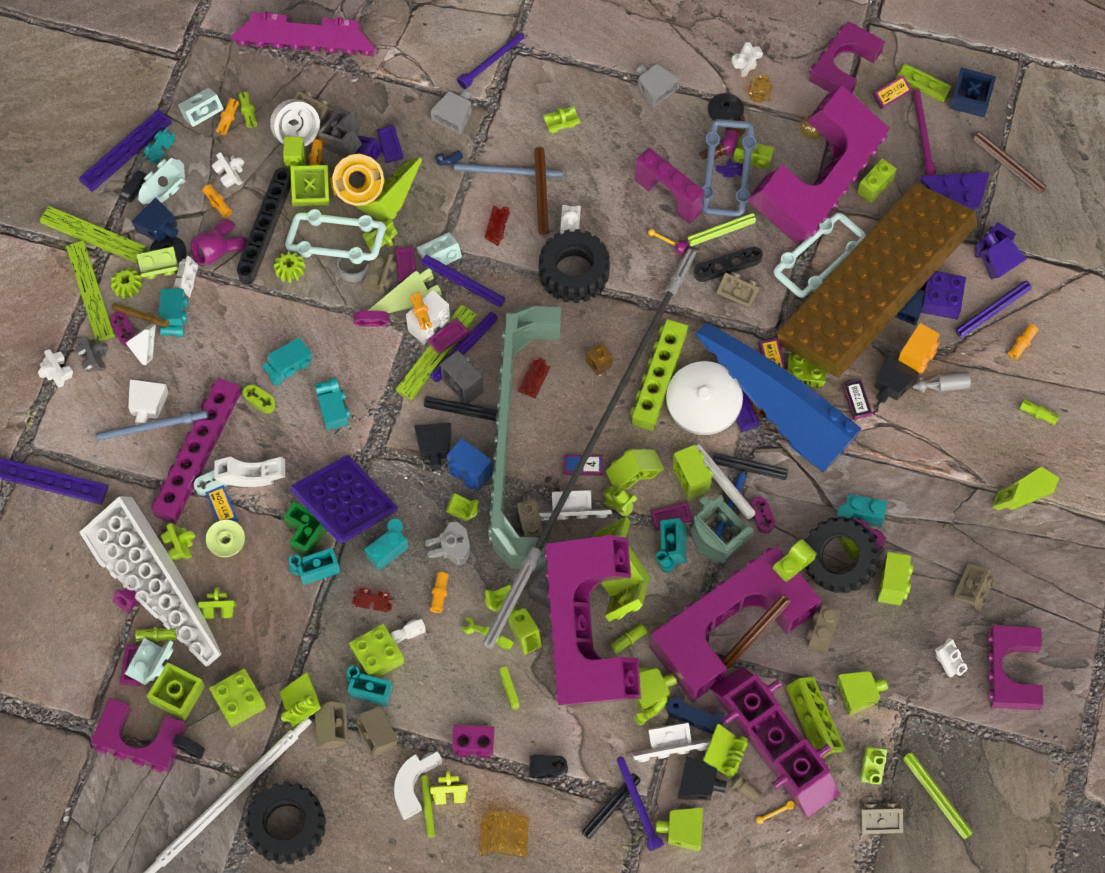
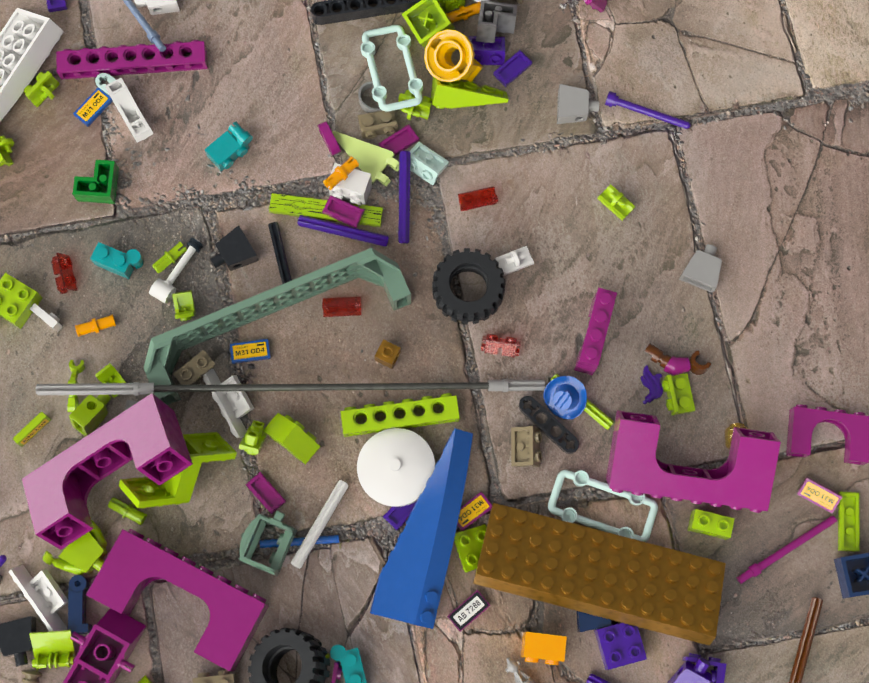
camera: 60 degrees right, 10 degrees up
yellowish green dish [206,520,245,557] -> none
lime beam [243,385,276,414] -> none
teal hinge [262,337,312,386] -> none
lime gear [273,250,306,283] -> none
teal hinge [289,547,341,585] -> none
dark purple plate [290,455,398,544] -> none
light grey hinge [425,521,471,566] -> none
dark blue arm [435,150,463,166] -> none
flat silver brick [440,351,484,404] -> none
blue brick [447,438,493,492] -> none
sand blue bar [454,163,563,179] -> none
reddish brown axle [534,147,549,235] -> none
tile [564,455,603,476] -> none
hinge [648,229,690,256] -> none
teal hinge [655,518,687,573] -> none
lime brick [672,445,713,501] -> none
sand blue bar [701,119,757,217] -> none
black dish [708,93,744,121] -> none
black axle [712,453,788,480] -> none
reddish brown axle [721,595,790,671] -> none
white hips [731,42,763,77] -> none
clear yellow head [747,75,773,103] -> none
magenta beam [750,497,775,534] -> none
lime plate [772,539,817,582] -> none
black torso [874,354,919,403] -> none
dark purple wing [920,172,989,210] -> none
none -> white piece [149,238,203,304]
none -> lime axle [152,241,187,273]
none -> tile [230,339,271,364]
none -> clear red hinge [481,334,521,358]
none -> blue hat [543,376,587,420]

